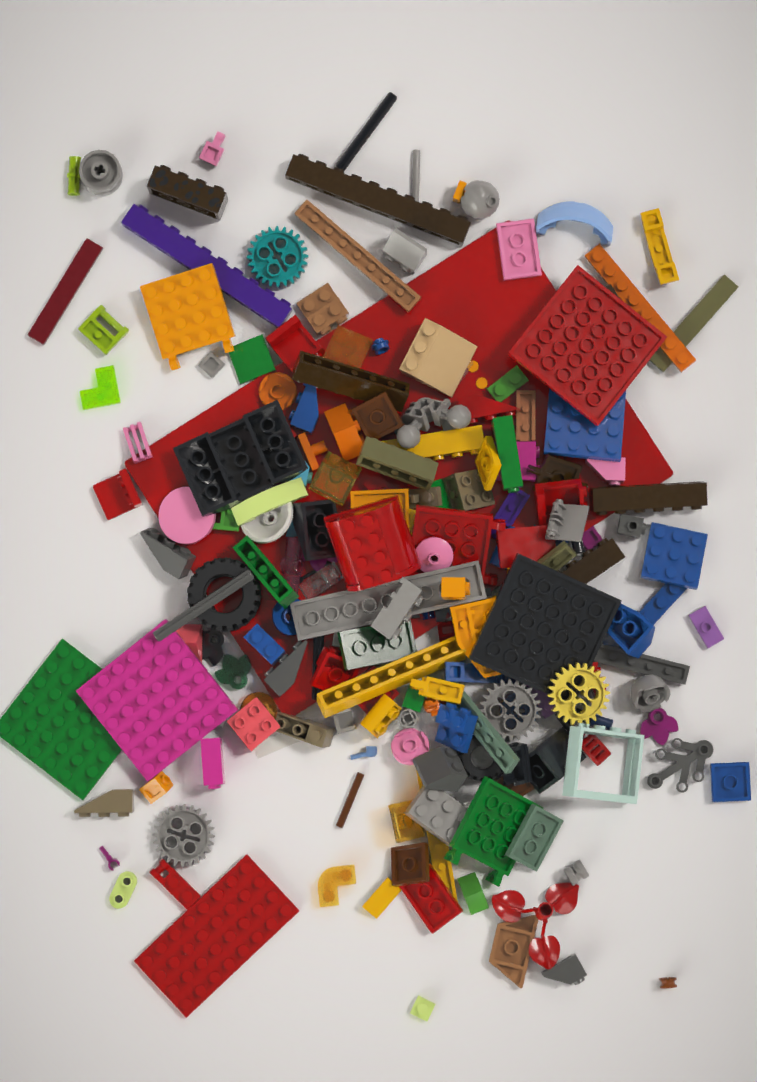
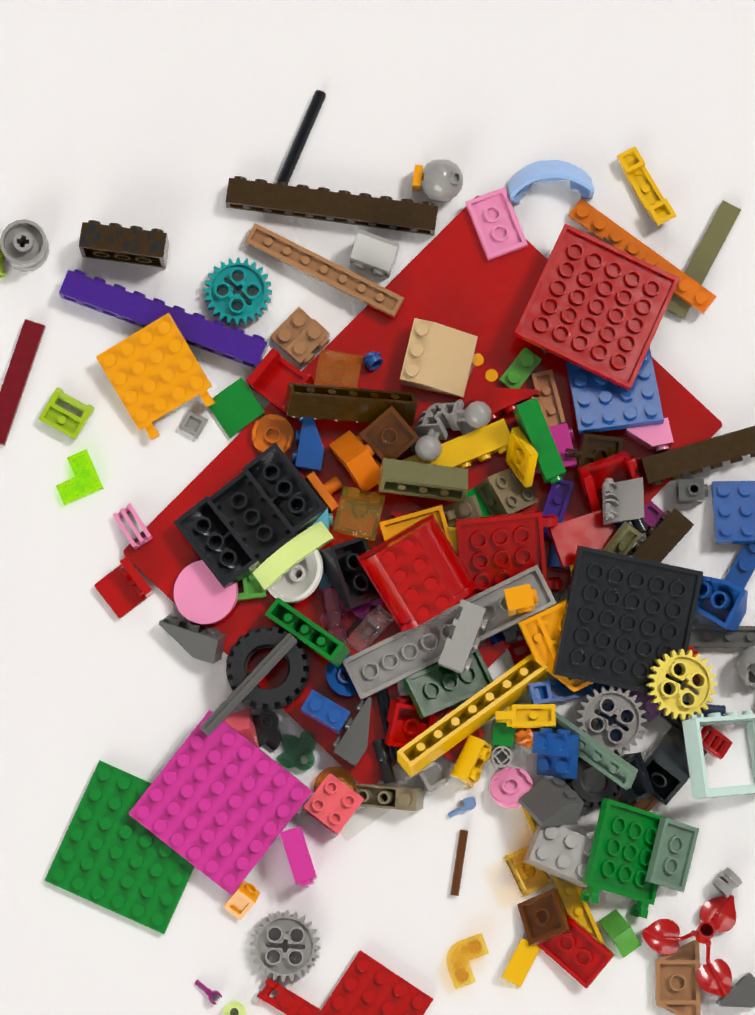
camera: 20 degrees left, 5 degrees down
dark tan slope [74,789,134,817] -> none
bright pink plate [199,131,226,167] -> none
light grey bar [412,150,420,202] -> none
bright pink dish [416,537,453,572] -> none
none -> black piece [372,739,396,784]

